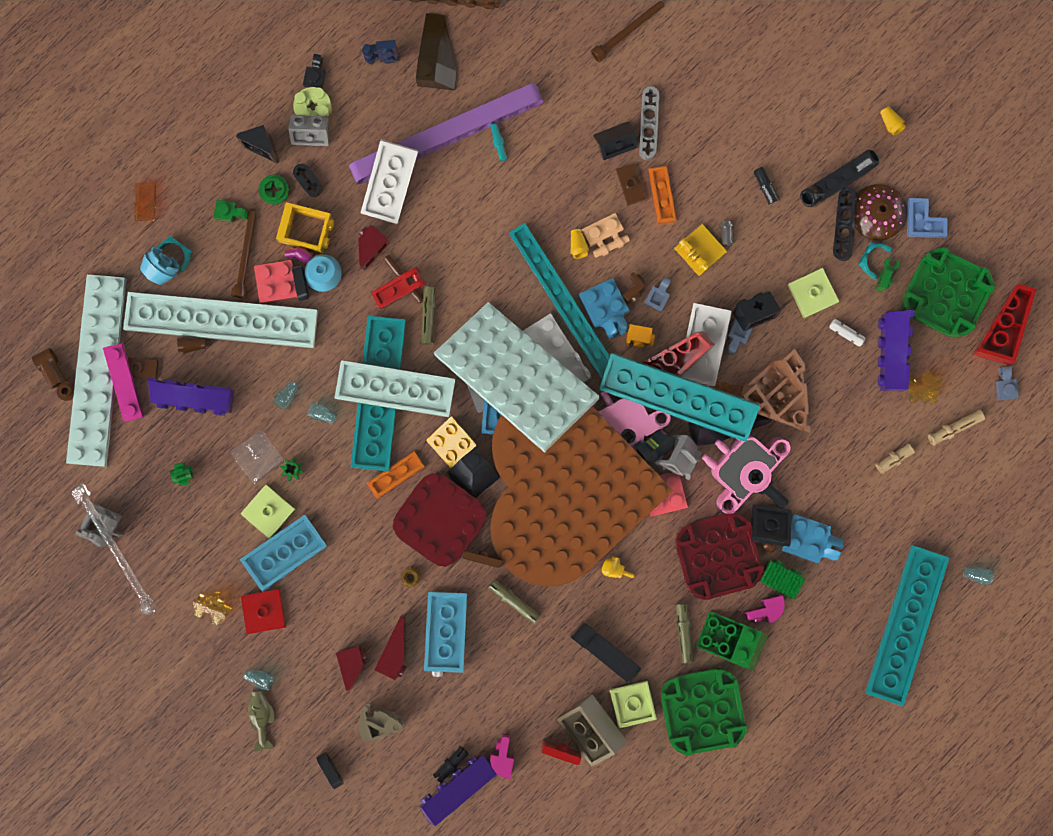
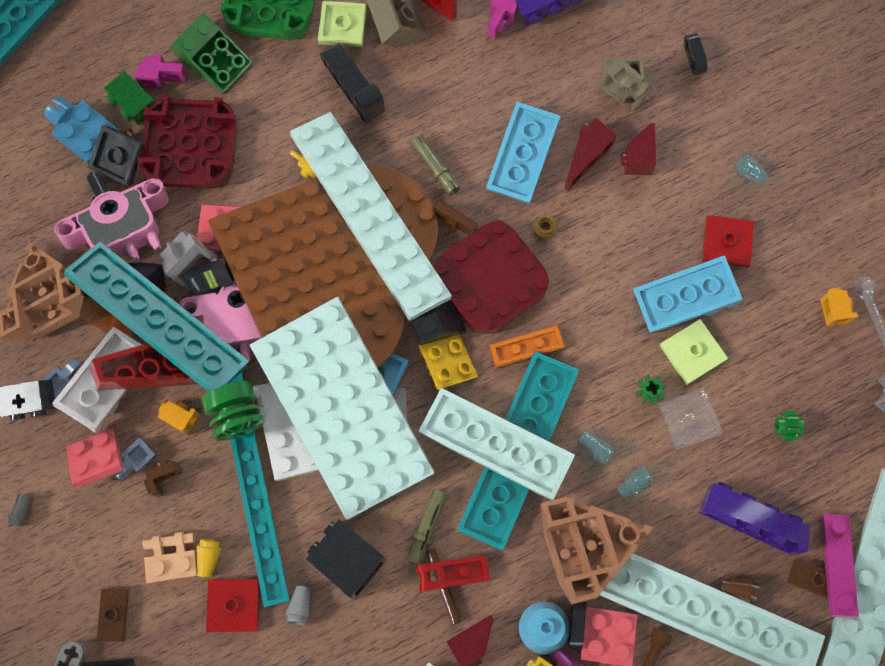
camera: 160 degrees left, 10 degrees down
clear yellow hips [192,591,232,626] -> none
olive animal [248,690,274,752] -> none
black pin [433,746,469,783] -> none
dark azure plate [579,278,629,338] -> none
orange tile [648,166,677,225] -> none
yellow hinge [674,224,727,276] -> none
olive pin [675,603,694,663] -> none
none -> coral plate [66,428,124,489]
none -> green wheel [201,381,265,441]
none -> red plate [206,579,260,632]
none -> light grey cone [285,586,311,626]
none -> light aqua plate [290,112,452,321]
none -> black slope [306,519,387,600]
none -> nougat wedge [541,497,654,605]
none -> light orange brick [820,287,858,326]

